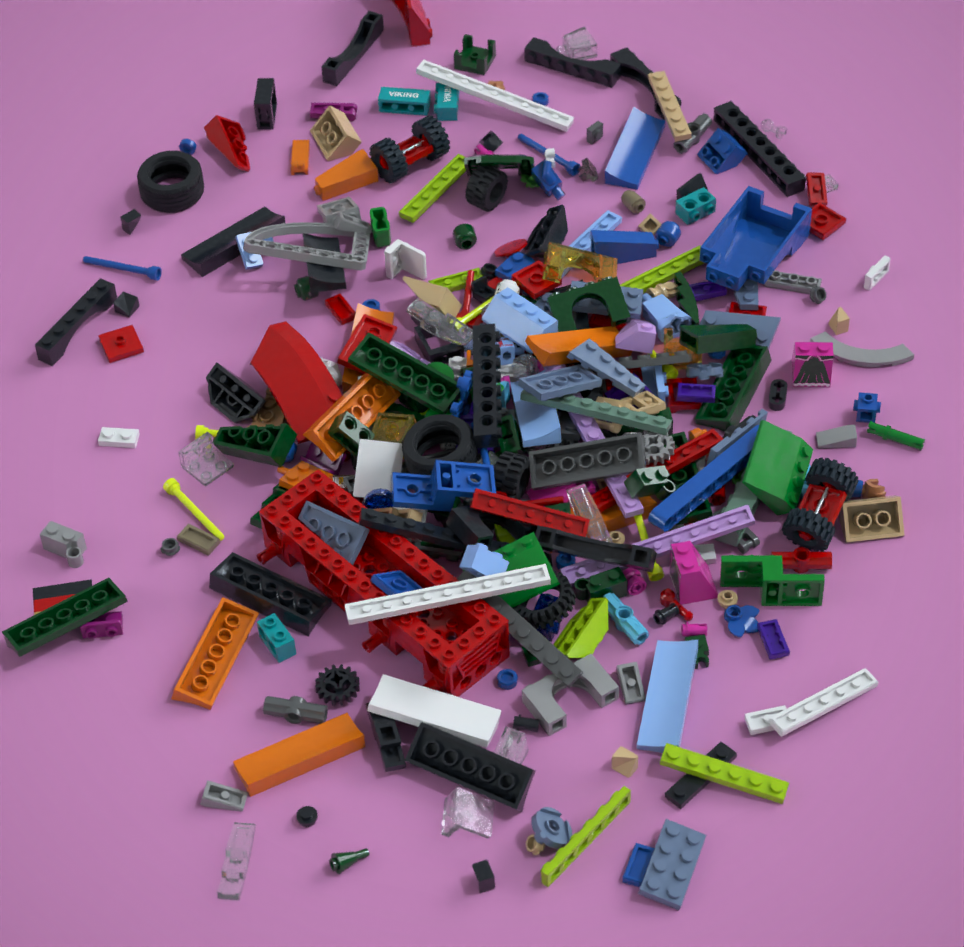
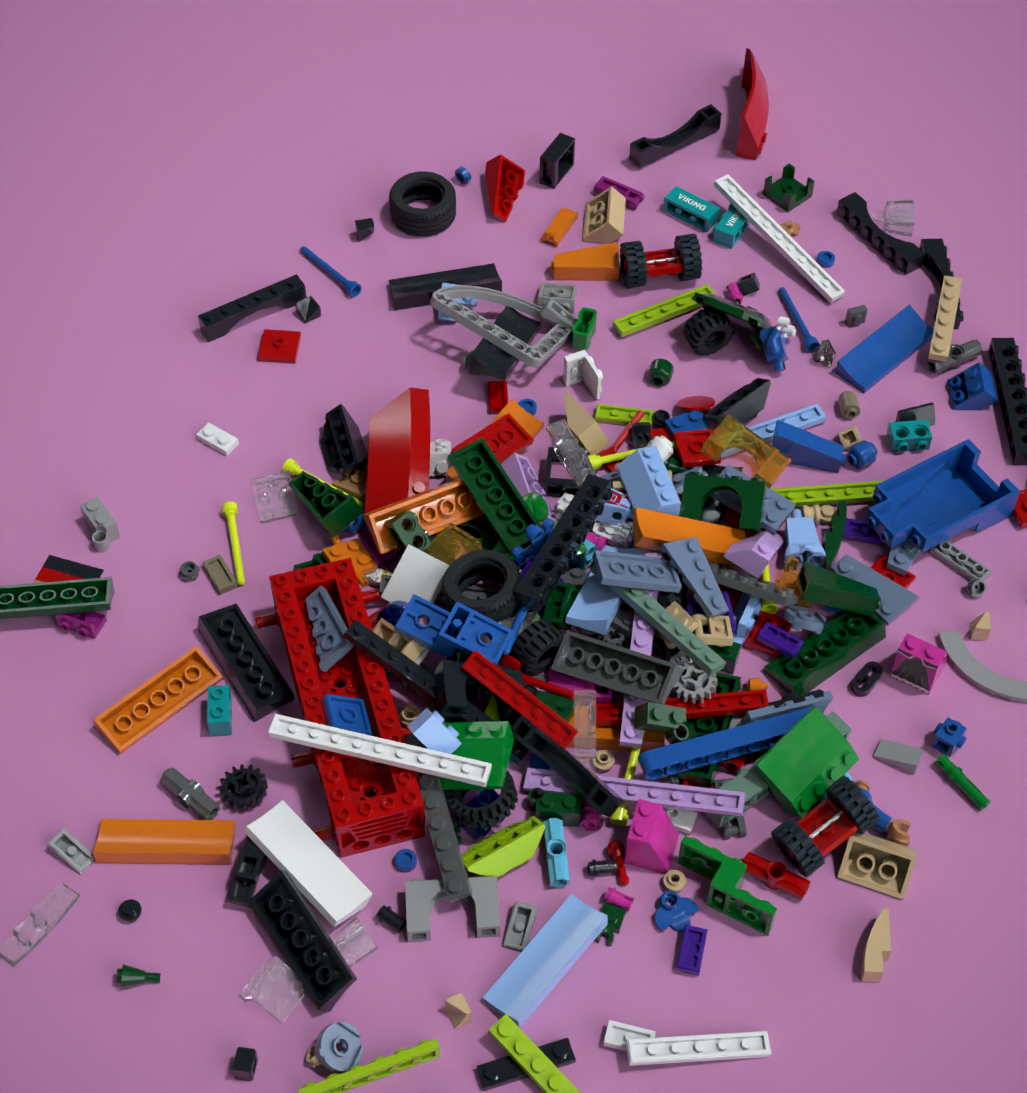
camera: 25 degrees right, 5 degrees up
none -> tan slope [861,908,891,982]

